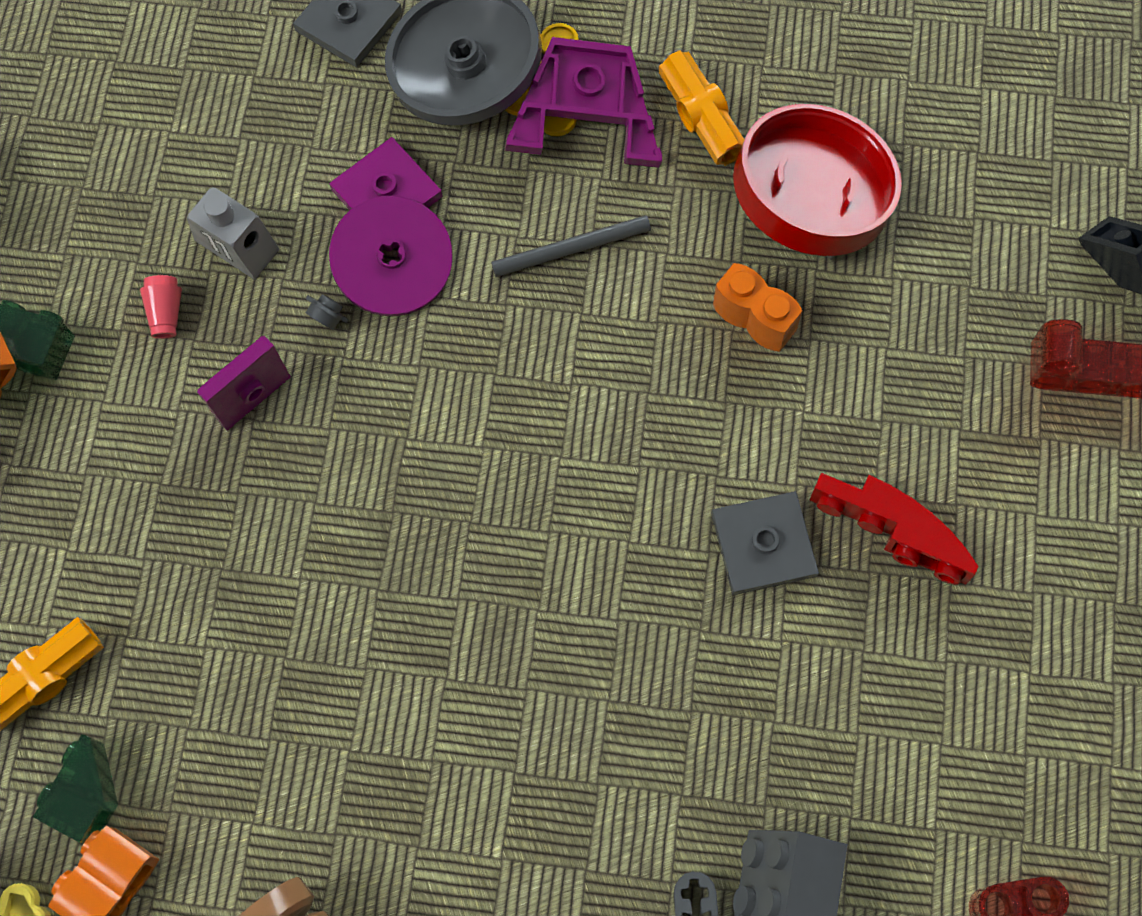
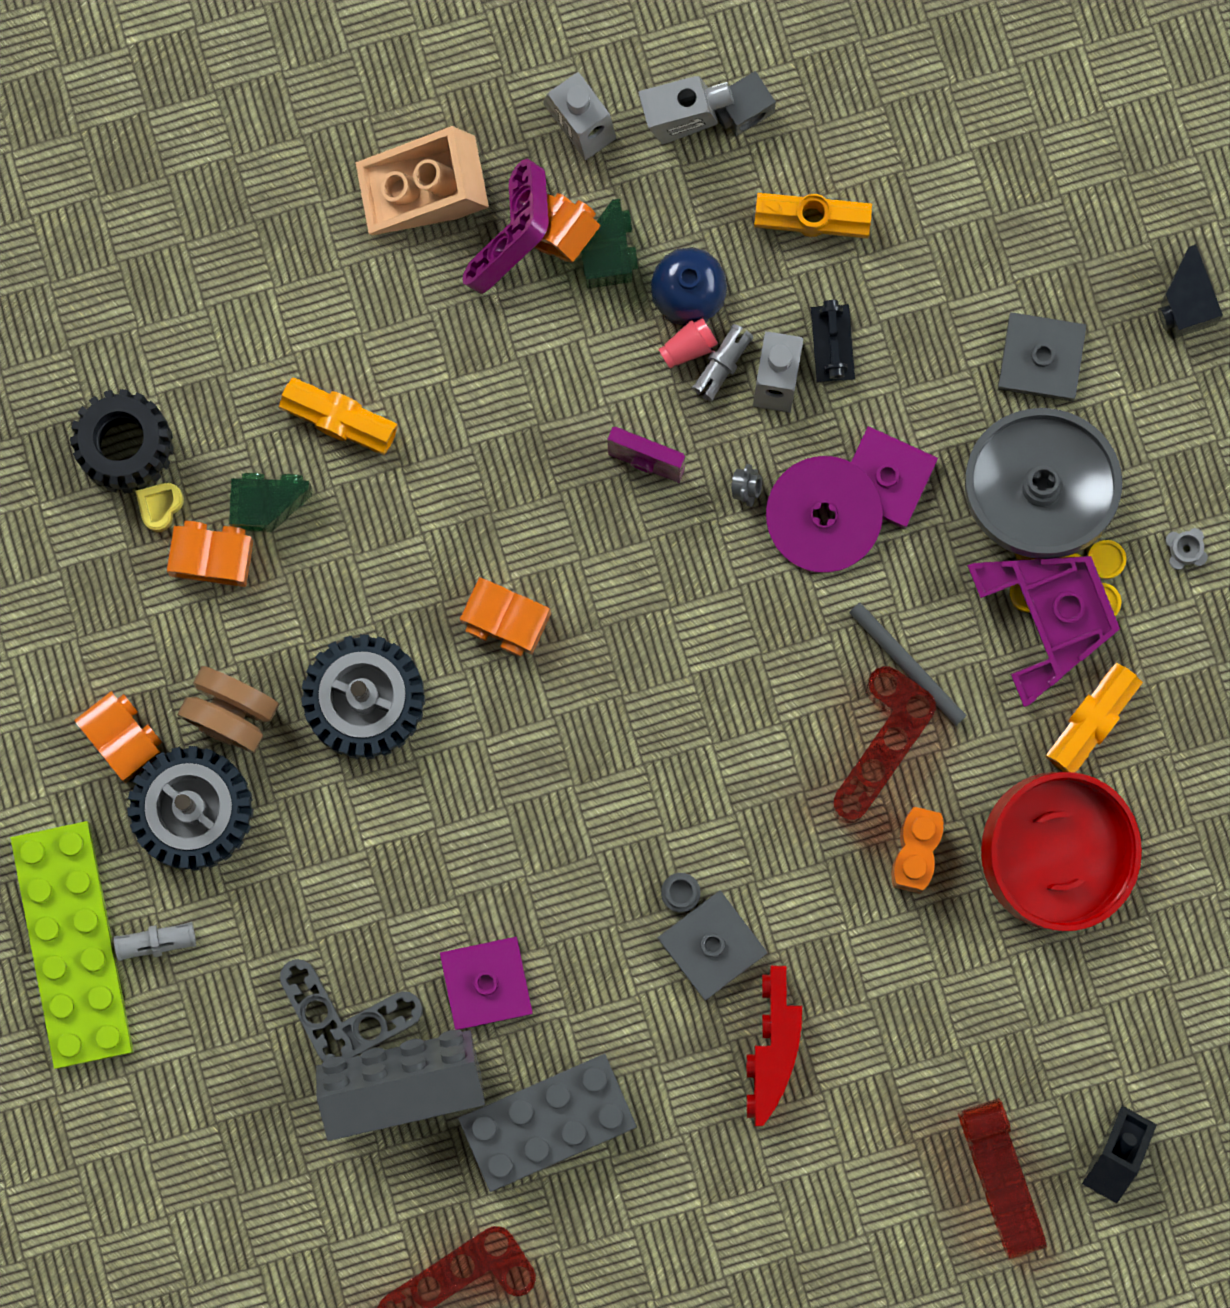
camera: 65 degrees right, 10 degrees up
none -> wheel [301,634,425,759]
none -> magenta plate [440,936,533,1030]
none -> dark grey brick [458,1053,637,1192]
none -> orange brick [460,577,552,657]
none -> dark blue cylinder [651,247,727,326]
none -> dark grey plate [661,873,700,912]
none -> light grey pin [692,324,754,402]
none -> light orange piece [754,192,872,239]
none -> black hinge [811,300,855,383]
none -> clear red beam [832,666,936,824]

